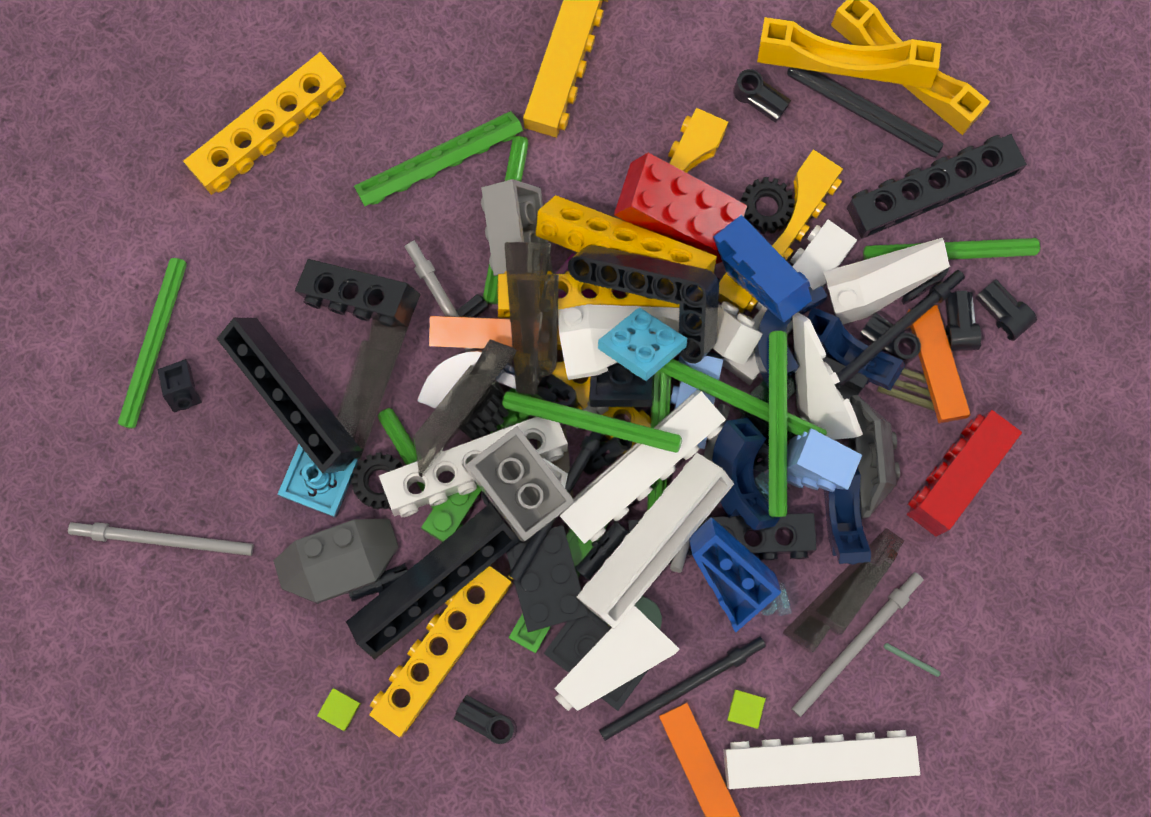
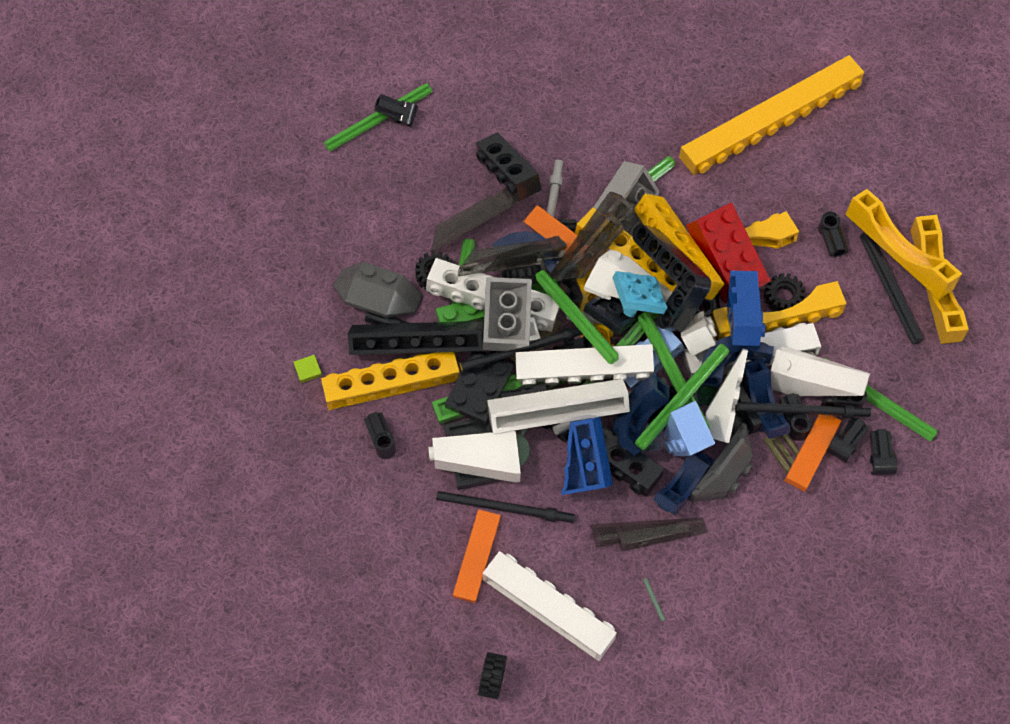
camera: 40 degrees right, 15 degrees down
light grey bar [68,522,254,556] -> none
black bracket [157,359,202,412] -> none
yellow brick [183,52,346,195] -> none
black brick [217,317,362,474] -> none
medium azure plate [277,444,359,518] -> none
bright green plate [354,111,523,207] -> none
lime tile [727,690,766,729] -> none
clear light blue tile [761,583,792,617] -> none
light grey bar [791,572,924,717] -> none
black brick [847,134,1027,239] -> none
red brick [906,410,1022,537] -> none
none -> black piece [374,94,418,127]

